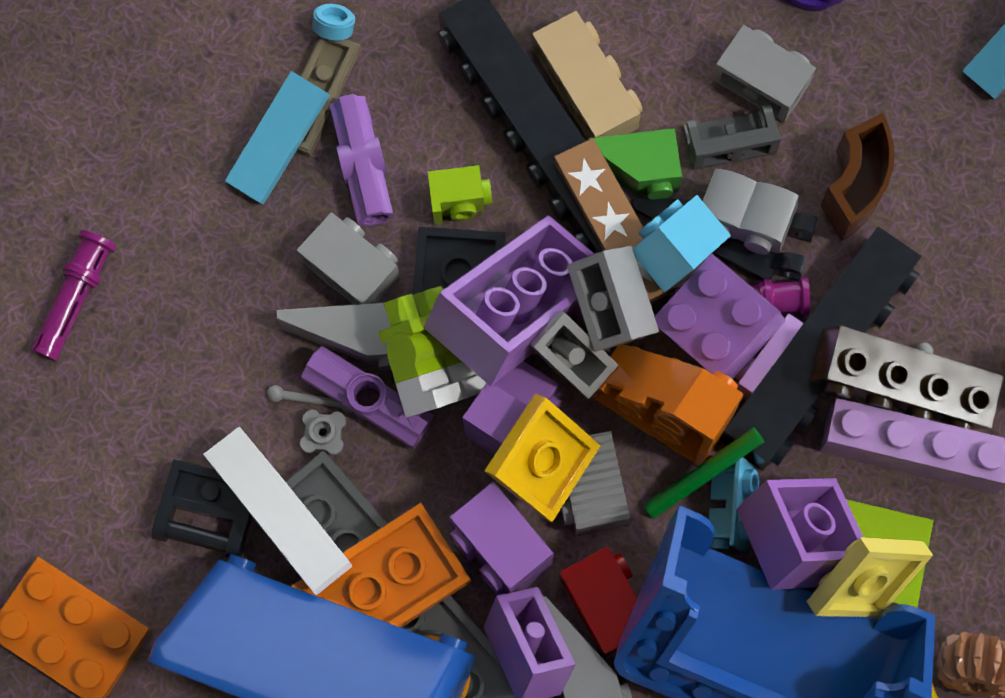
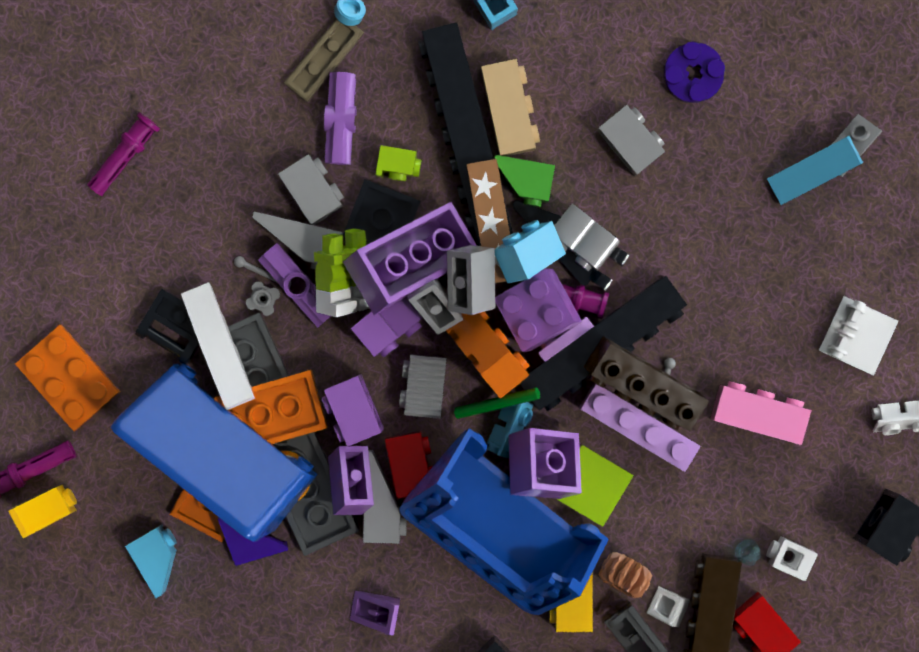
camera: 10 degrees right, 15 degrees up
medium azure tile [225,71,330,204] -> none
yellow plate [485,394,601,522] -> none
dark grey hinge [683,104,781,170] -> none
light yellow plate [806,537,933,617] -> none
reddish brown brick [821,113,895,241] -> none

